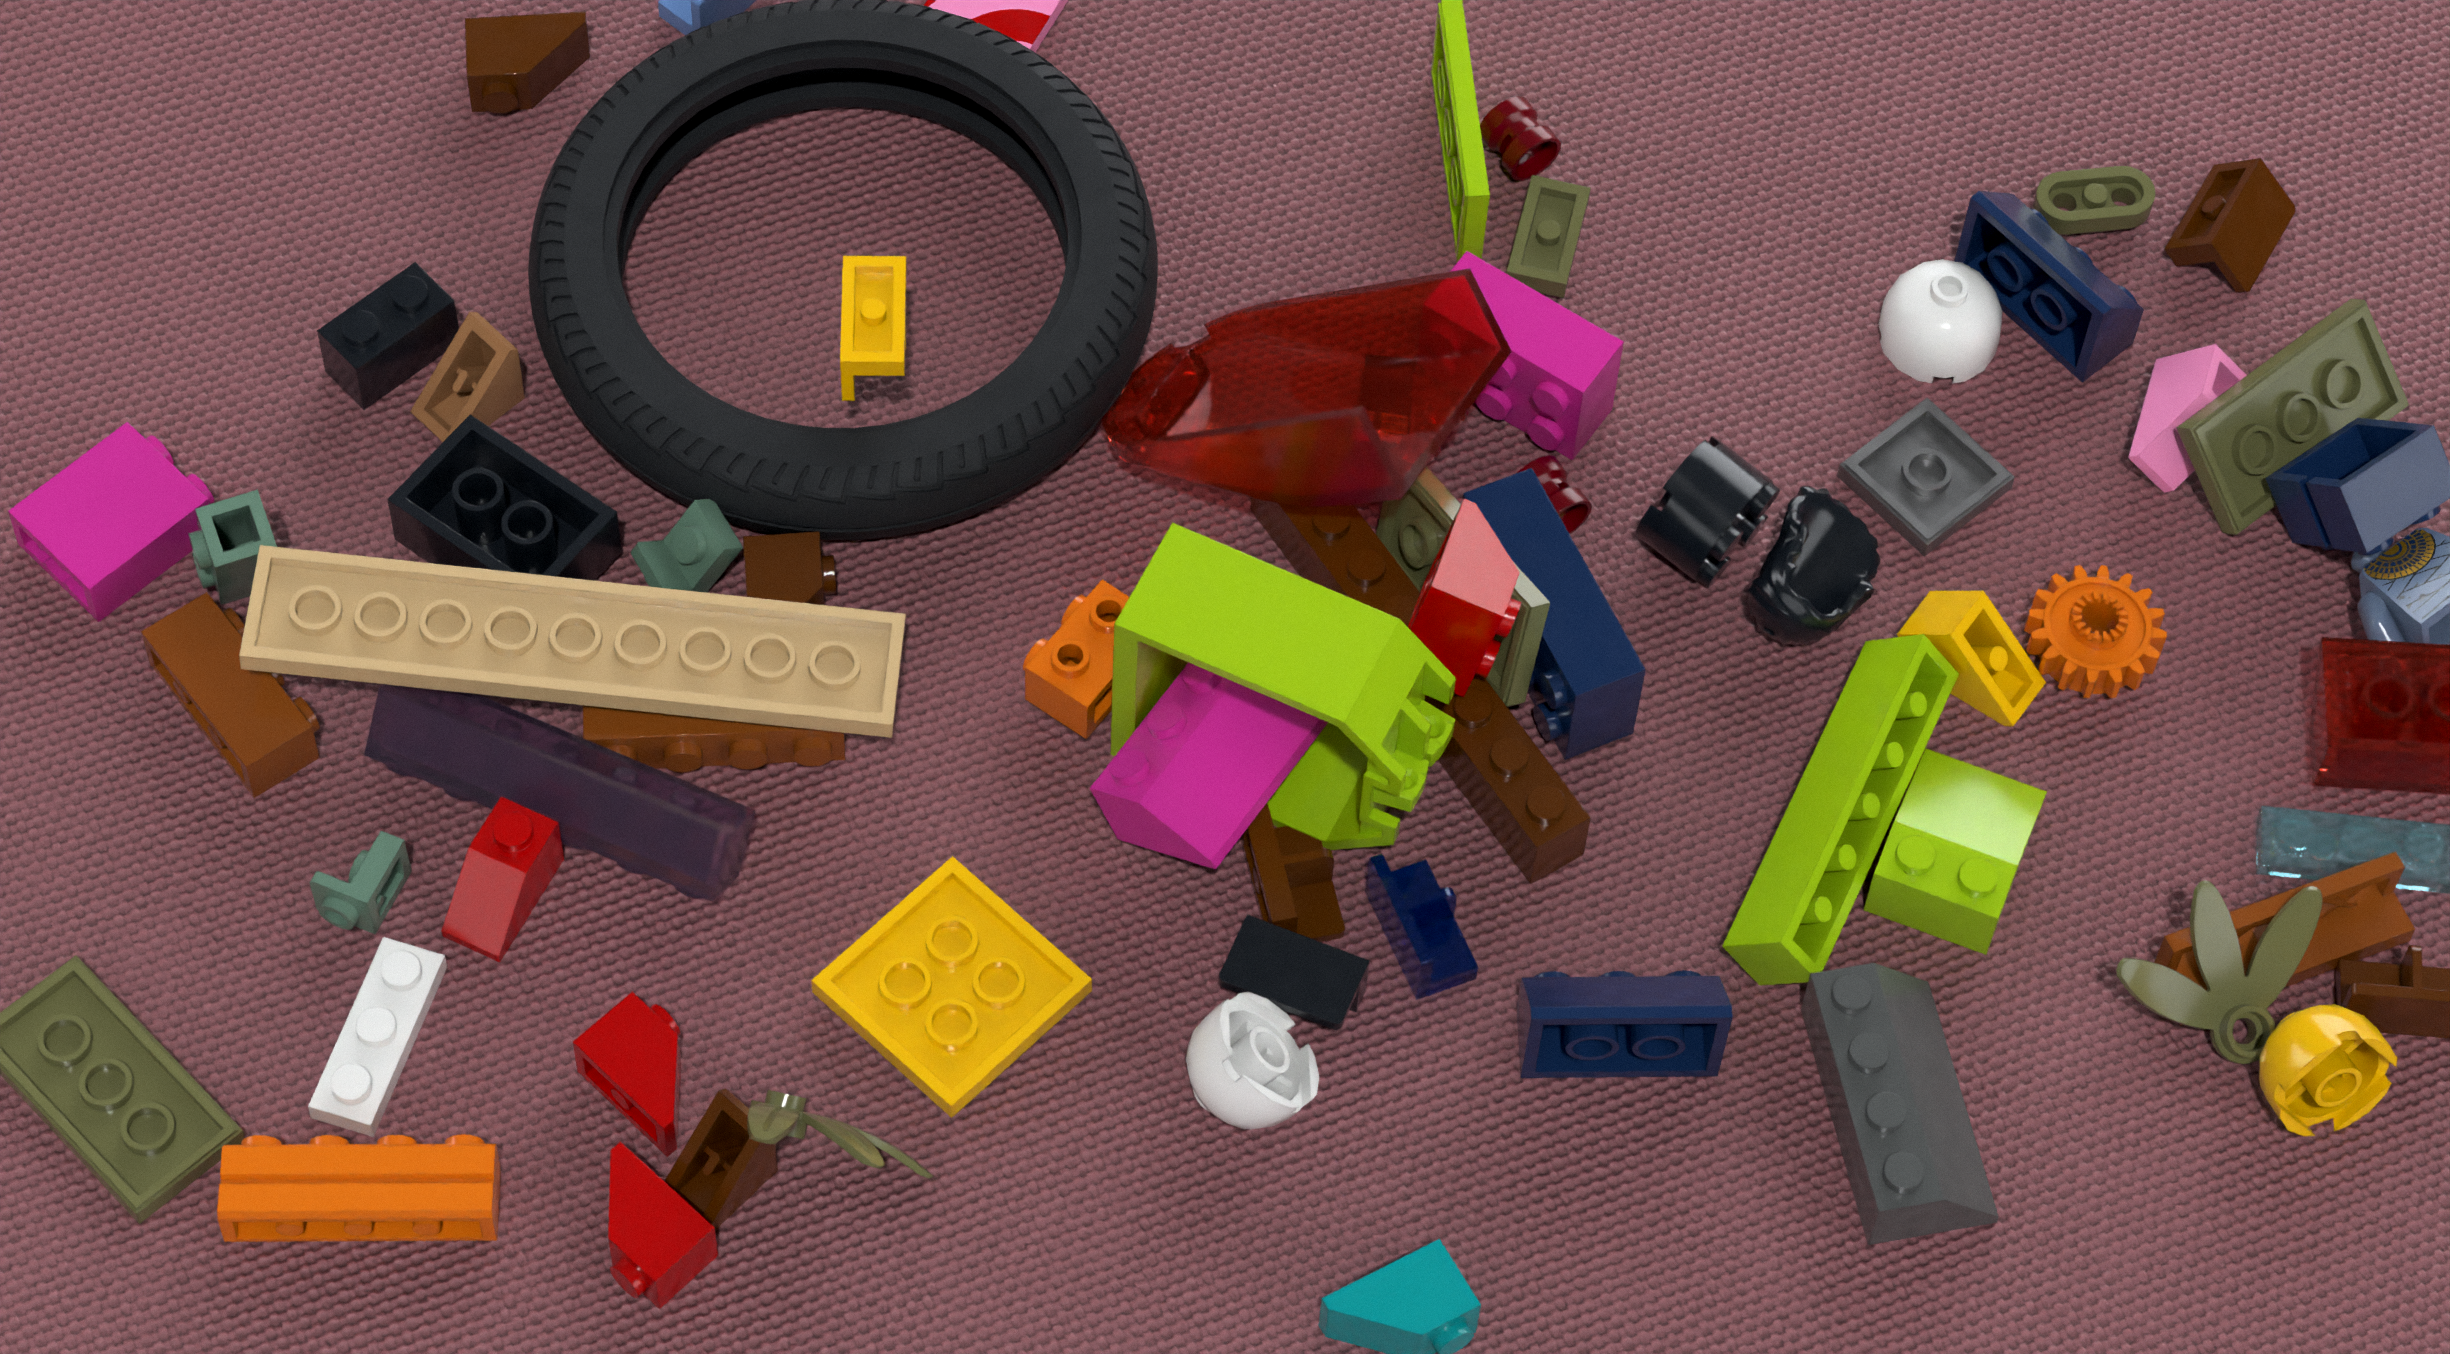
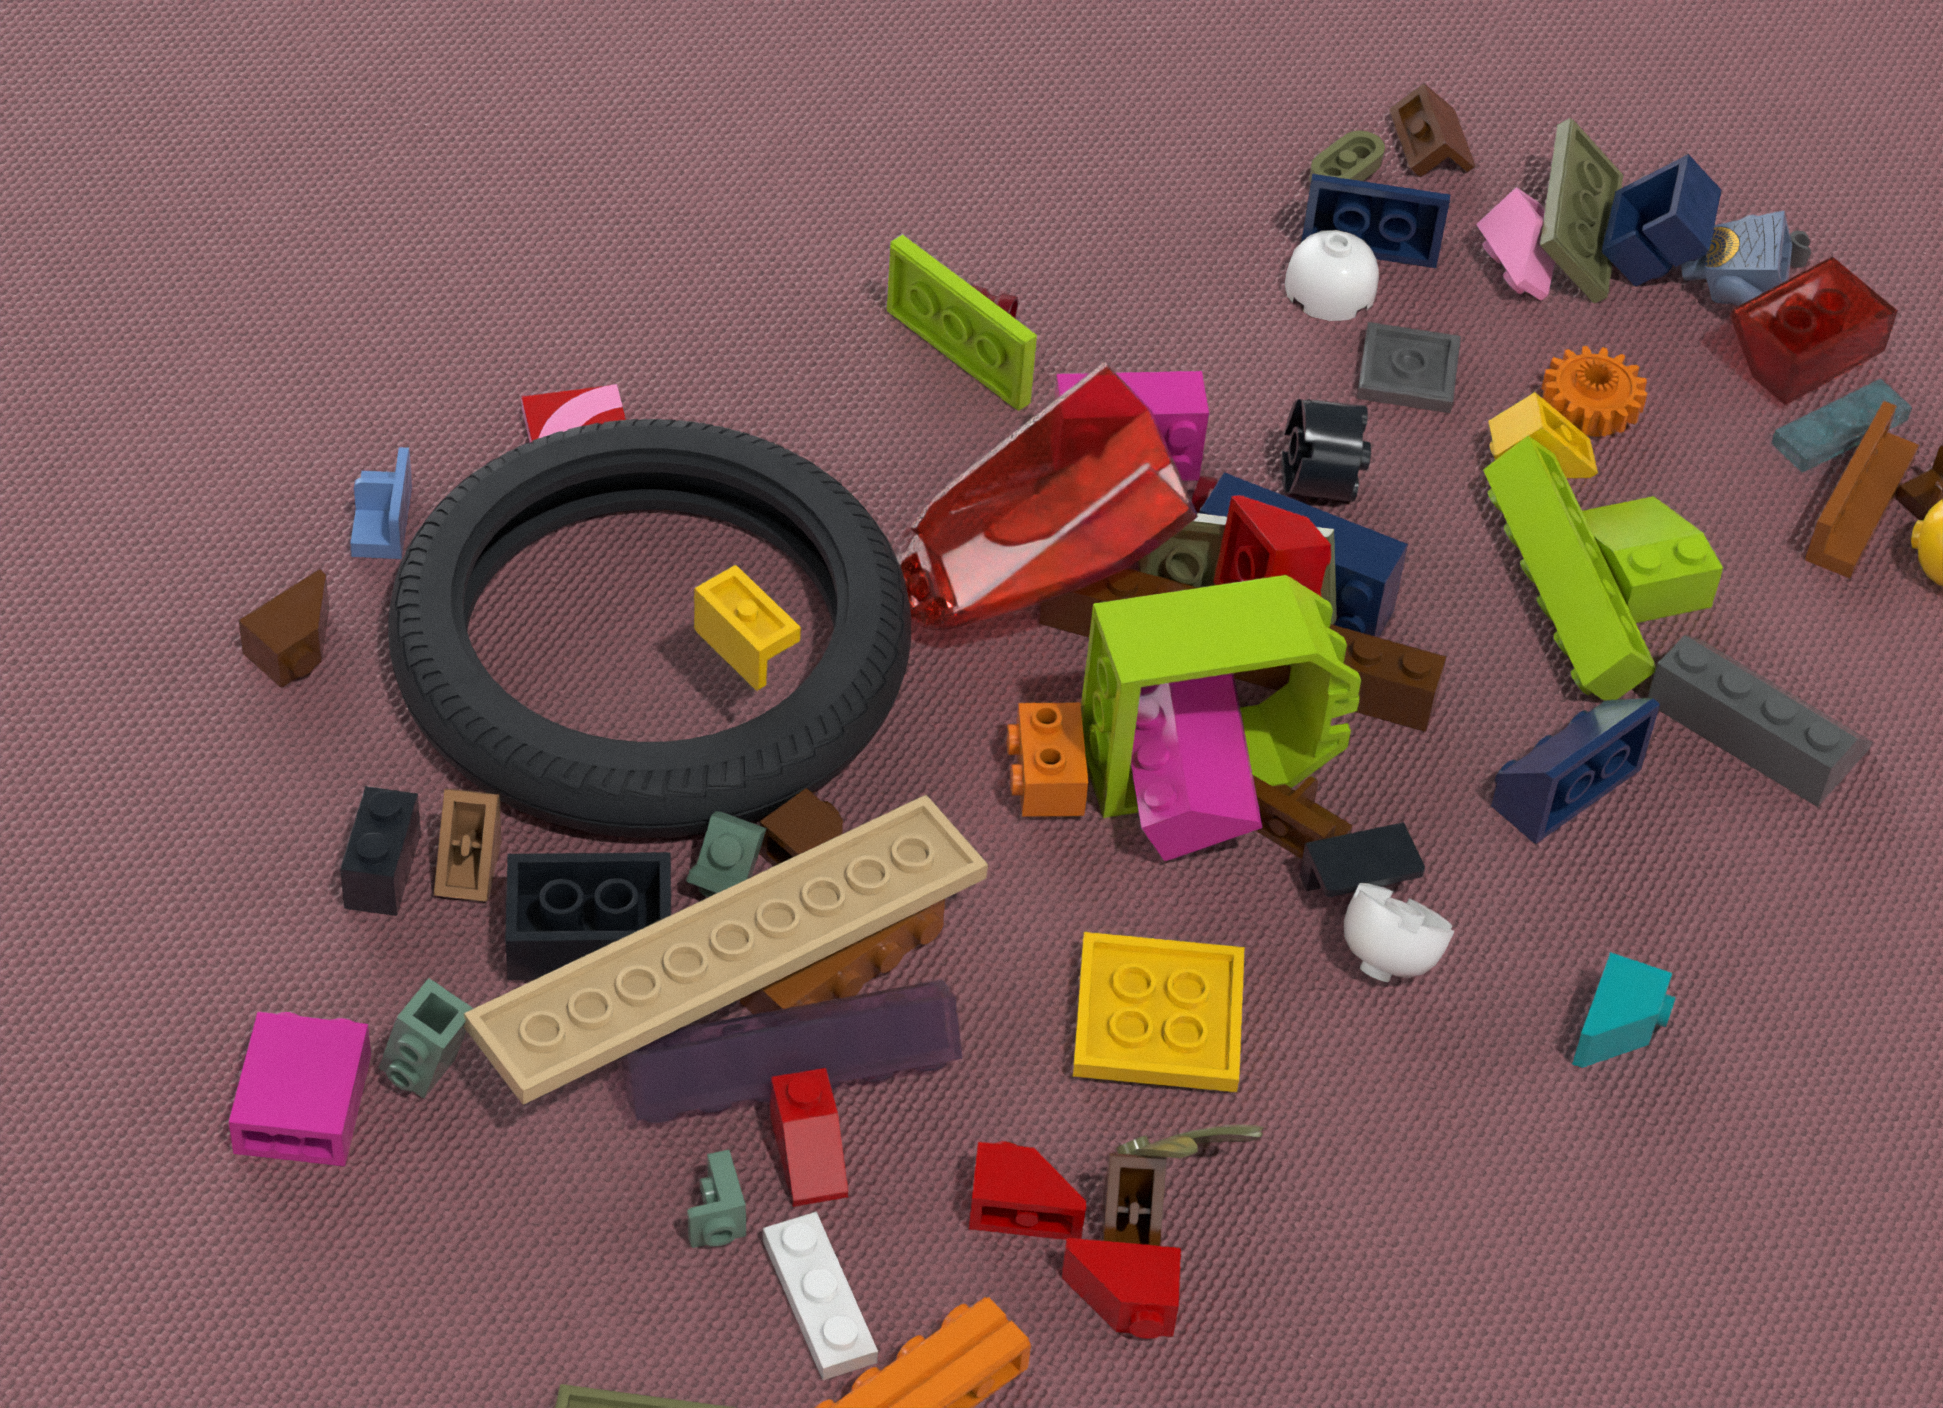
camera: 40 degrees left, 10 degrees down
dark orange brick [141,592,320,798] -> none
clear blue panel [1365,854,1478,1000] -> none
olive plate [1506,175,1591,298] -> none
black piece [1747,486,1881,645] -> none
olive plant [2116,880,2323,1064] -> none

